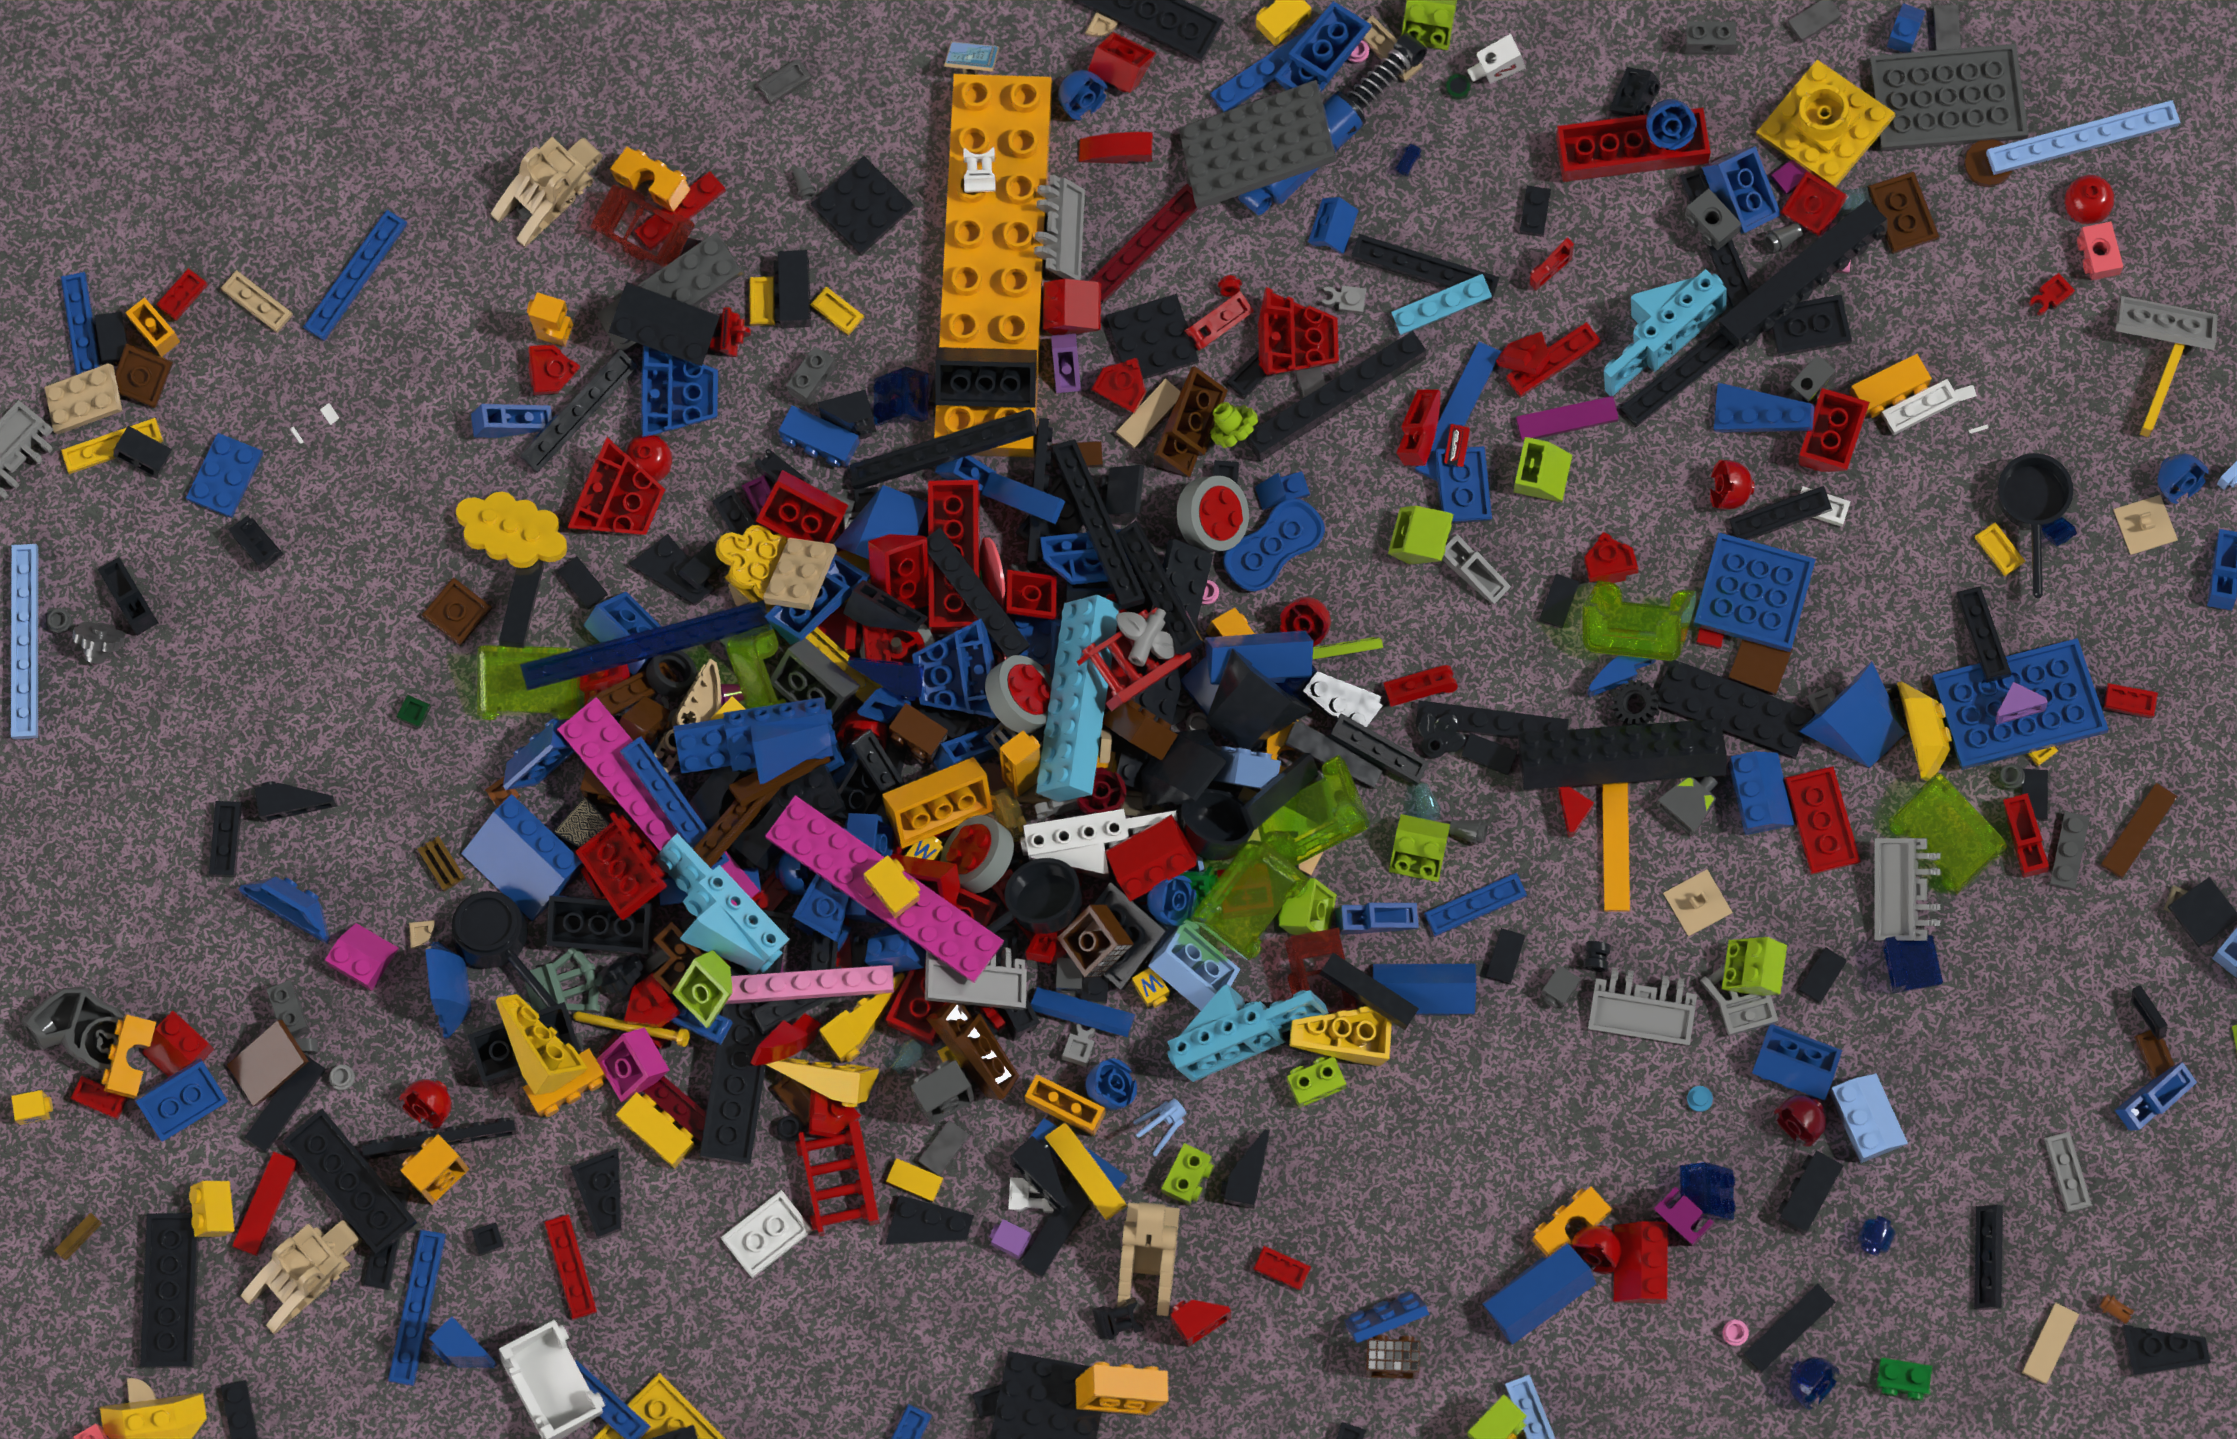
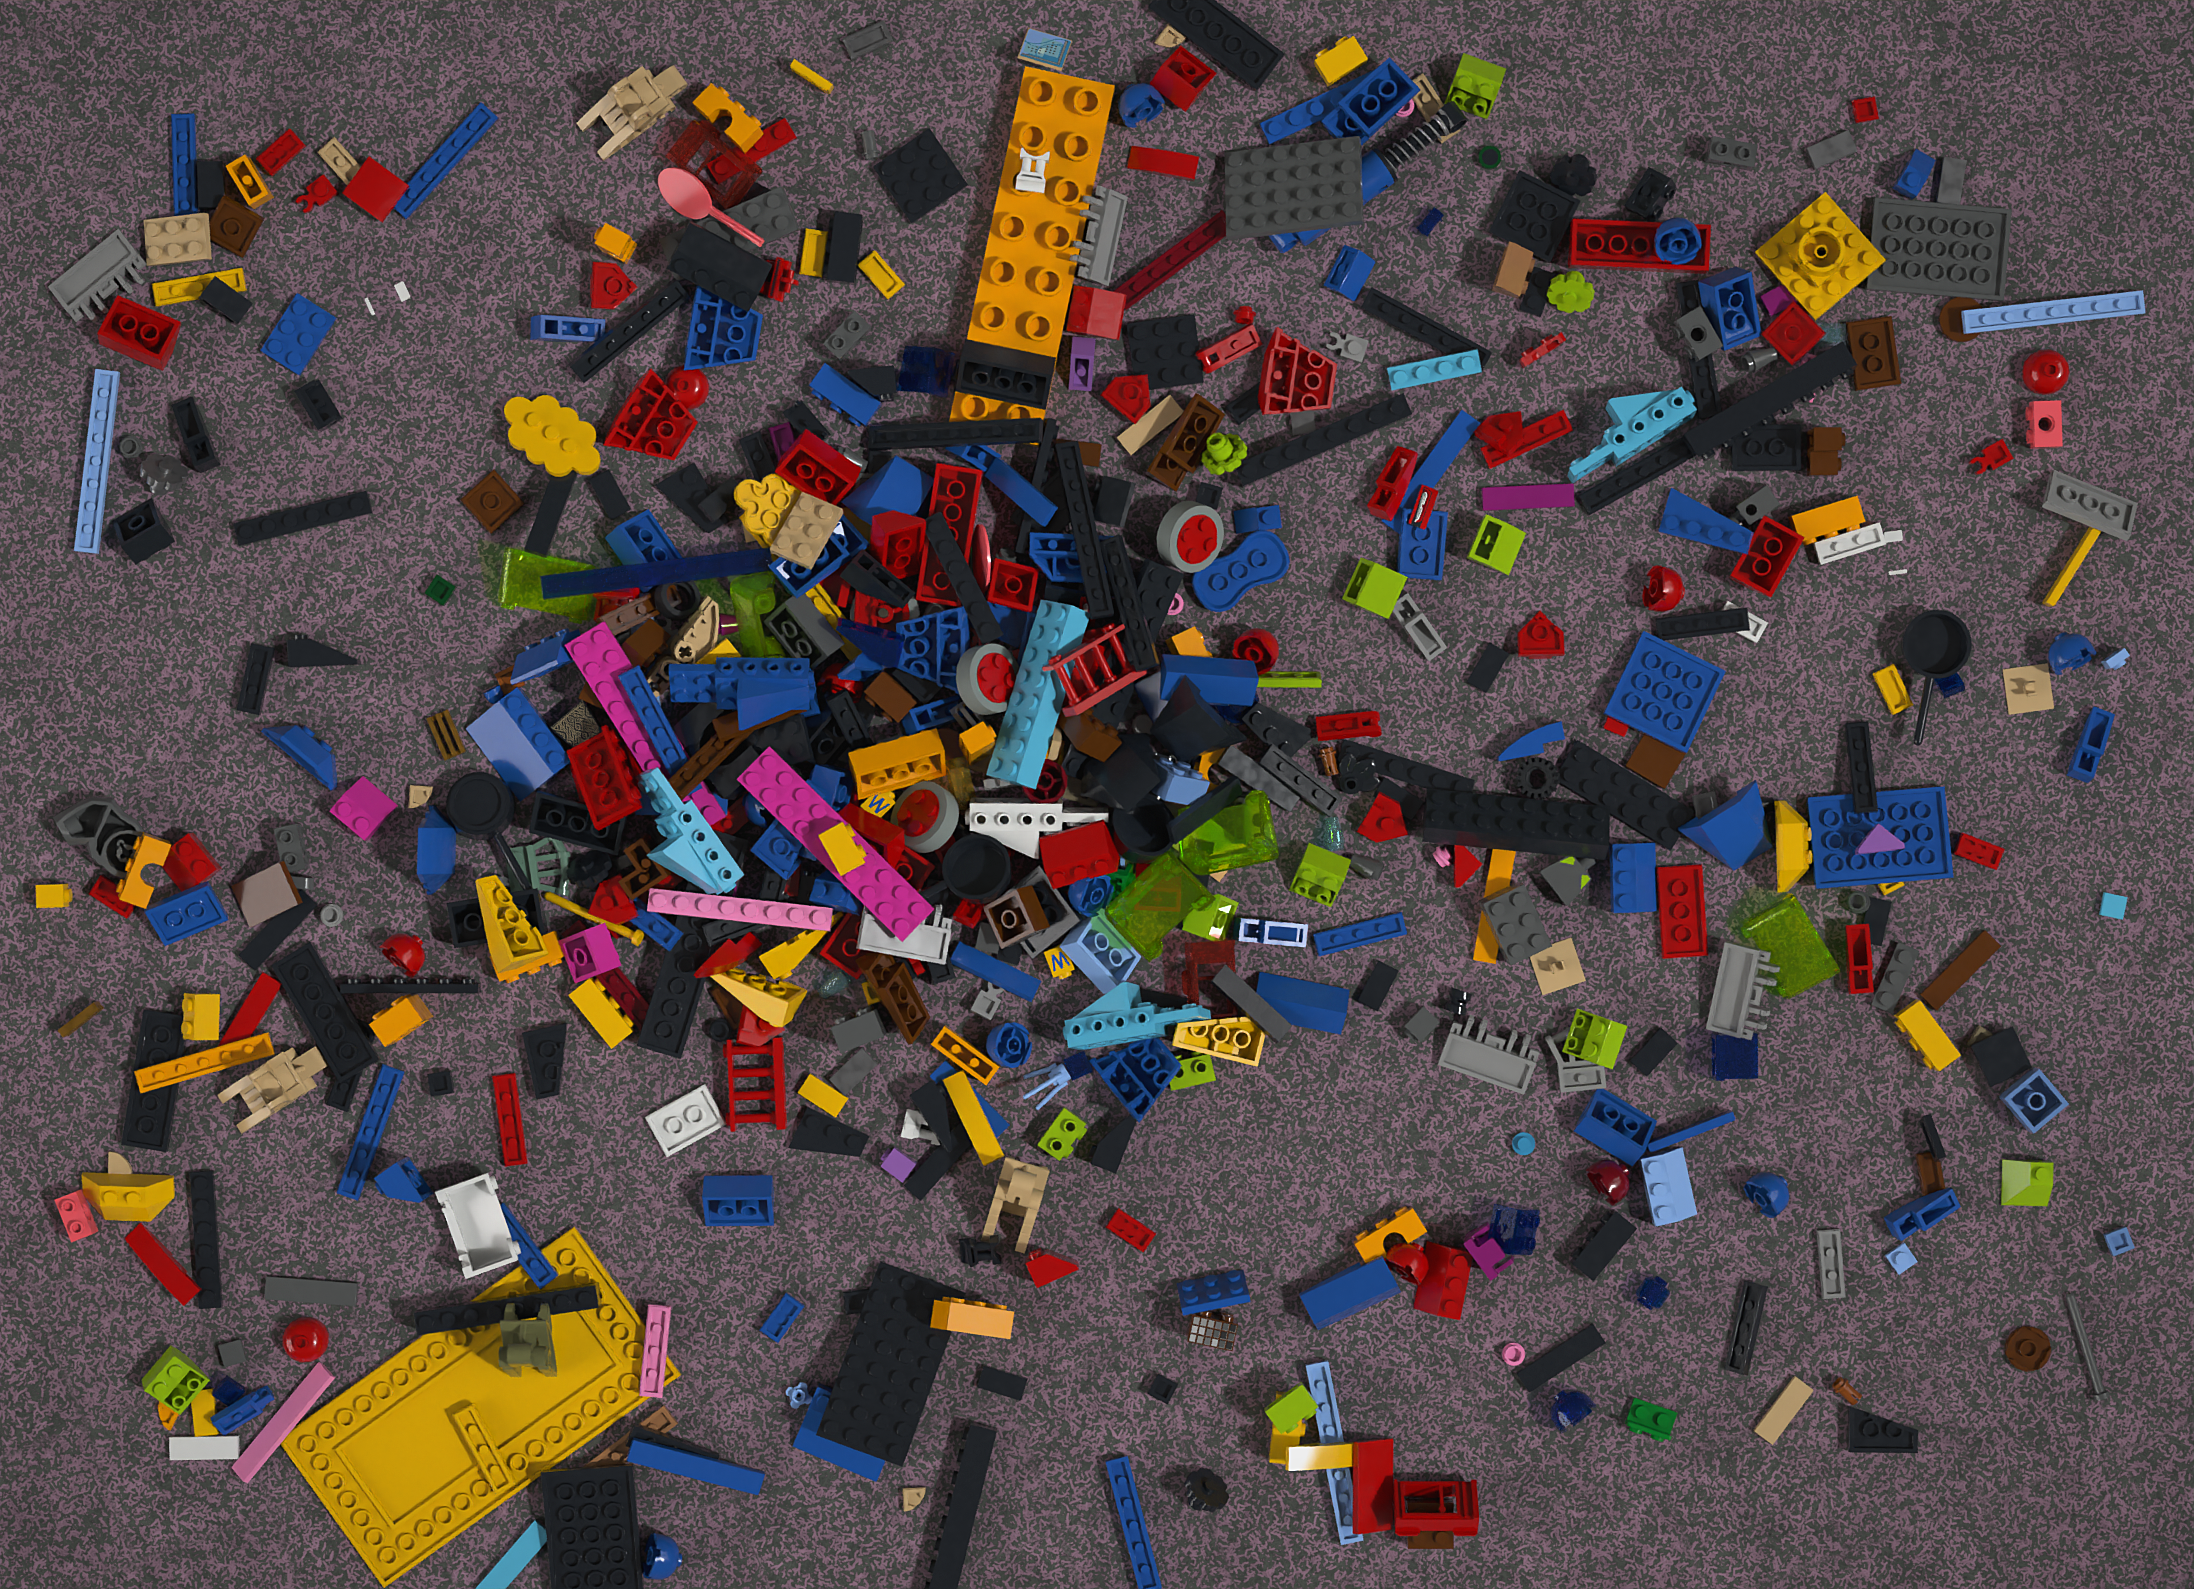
camera: 10 degrees right, 15 degrees up
lime slope [673,950,733,1028] -> none
light grey plant [1116,609,1176,666] -> none
white torso [1467,34,1526,84] -> none
clear neon green windscreen [1582,581,1696,661] -> none
none -> red slope [97,295,181,371]
none -> black slope [112,498,175,565]
none -> light orange tile [134,1032,275,1093]
none -> black plate [233,491,373,546]
none -> red plate [296,174,338,214]
none -> red slope [342,156,409,223]
none -> blue hinge [483,685,503,704]
none -> coral piece [658,167,765,247]
none -> blue slope [702,1175,774,1226]
none -> yellow tile [790,59,834,94]
none -> clear blue plate [1063,1050,1093,1081]
none -> blue wedge [1089,1037,1182,1123]
none -> dark orange pin [1318,746,1340,776]
none -> red plate [1357,792,1408,843]
none -> bright pink plate [1433,846,1453,868]
none -> dark grey brick [1478,882,1552,966]
none -> black plate [1488,170,1581,263]
none -> medium nougat slope [1492,241,1535,299]
none -> lime plant [1547,271,1595,313]
none -> black plant [1550,154,1598,196]
none -> blue tile [1647,1110,1735,1152]
none -> blue cylinder [1744,1172,1789,1218]
none -> reddish brown brick [1807,427,1846,477]
none -> light blue plate [1885,1242,1918,1275]
none -> yellow brick [1894,999,1961,1072]

